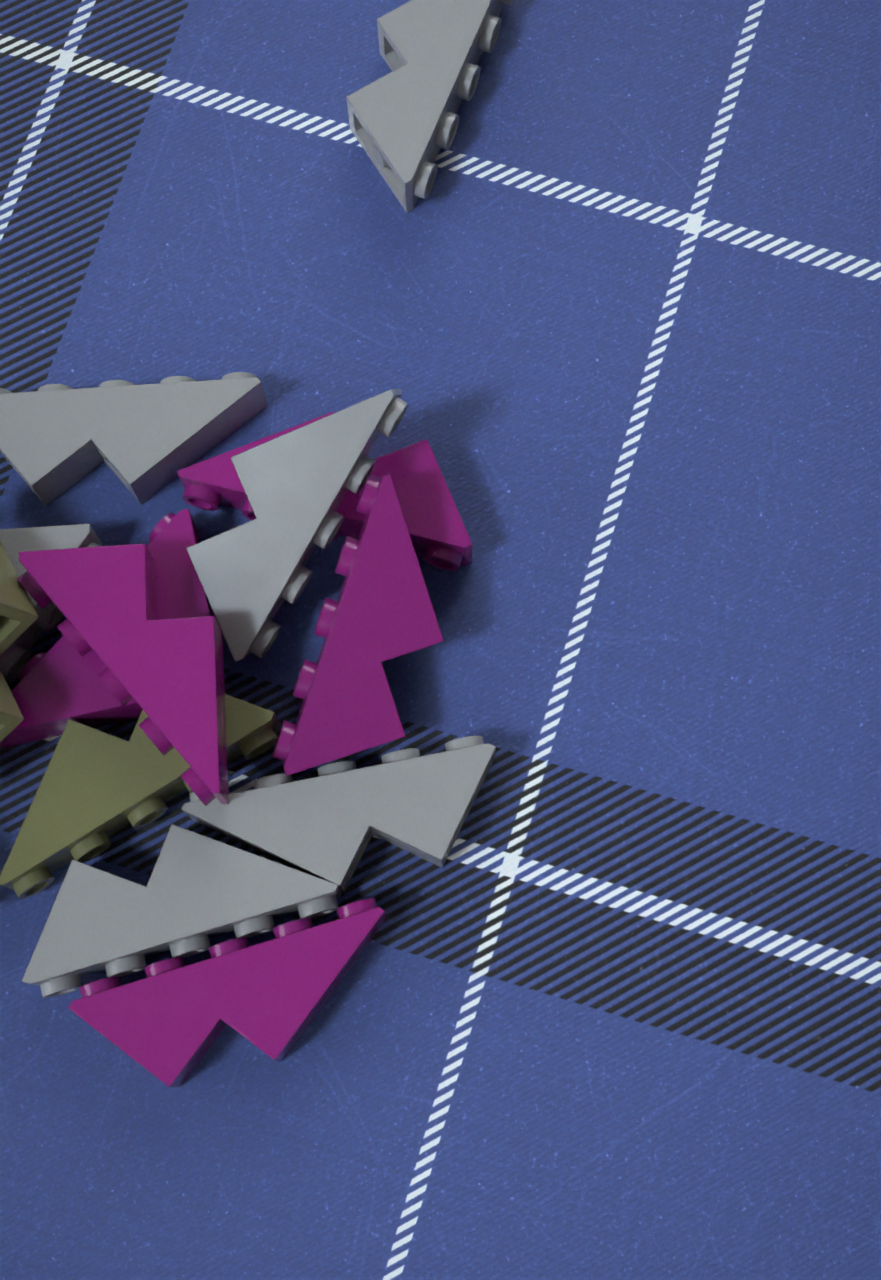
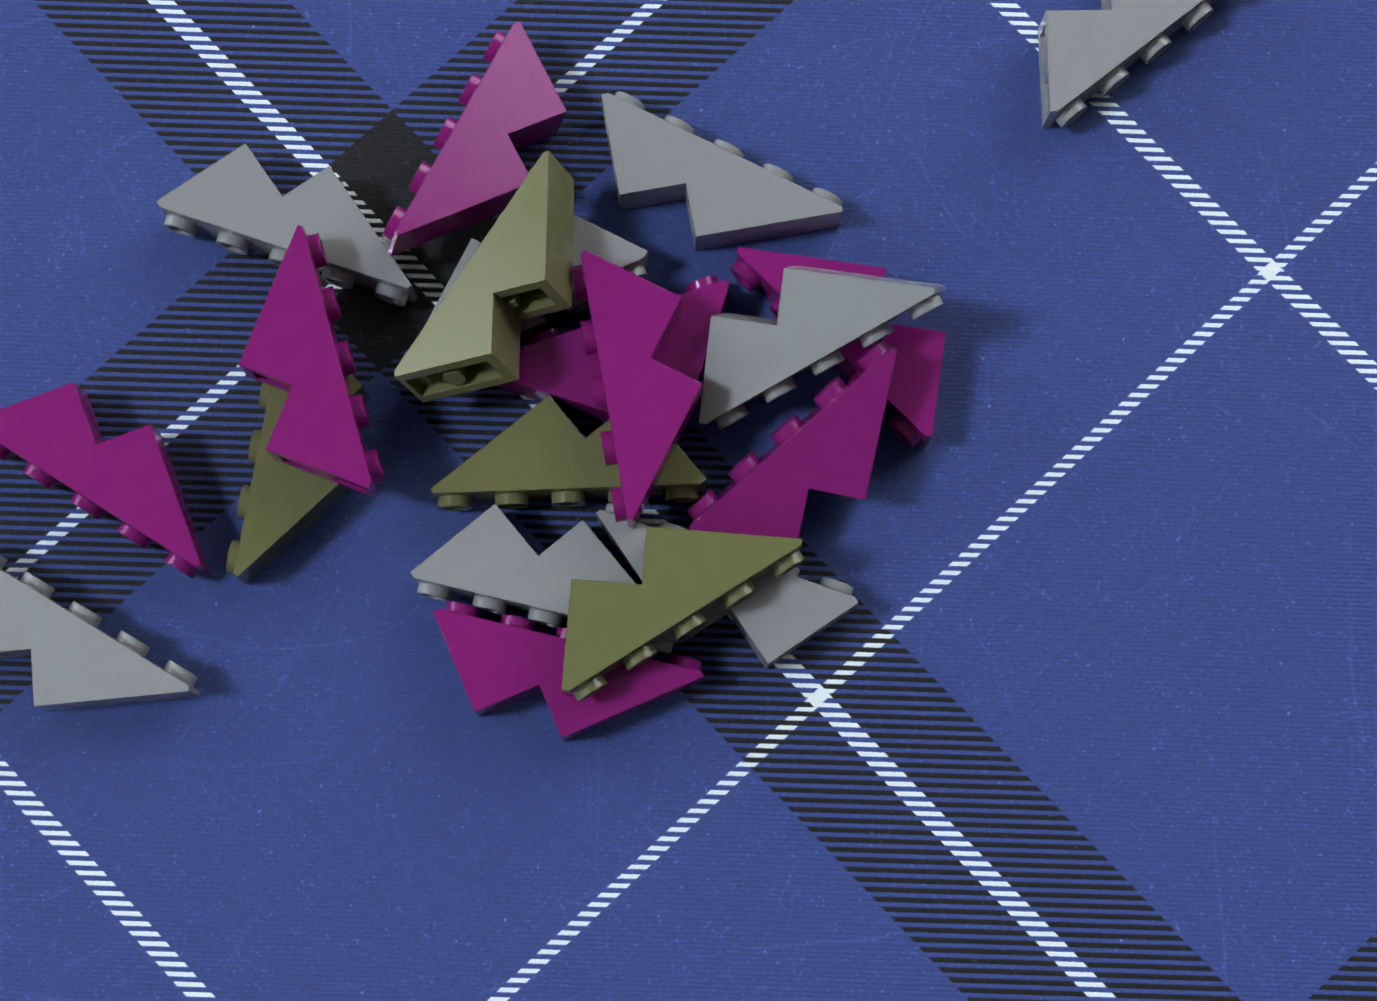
camera: 25 degrees right, 5 degrees up
none -> olive slope [561,526,805,702]

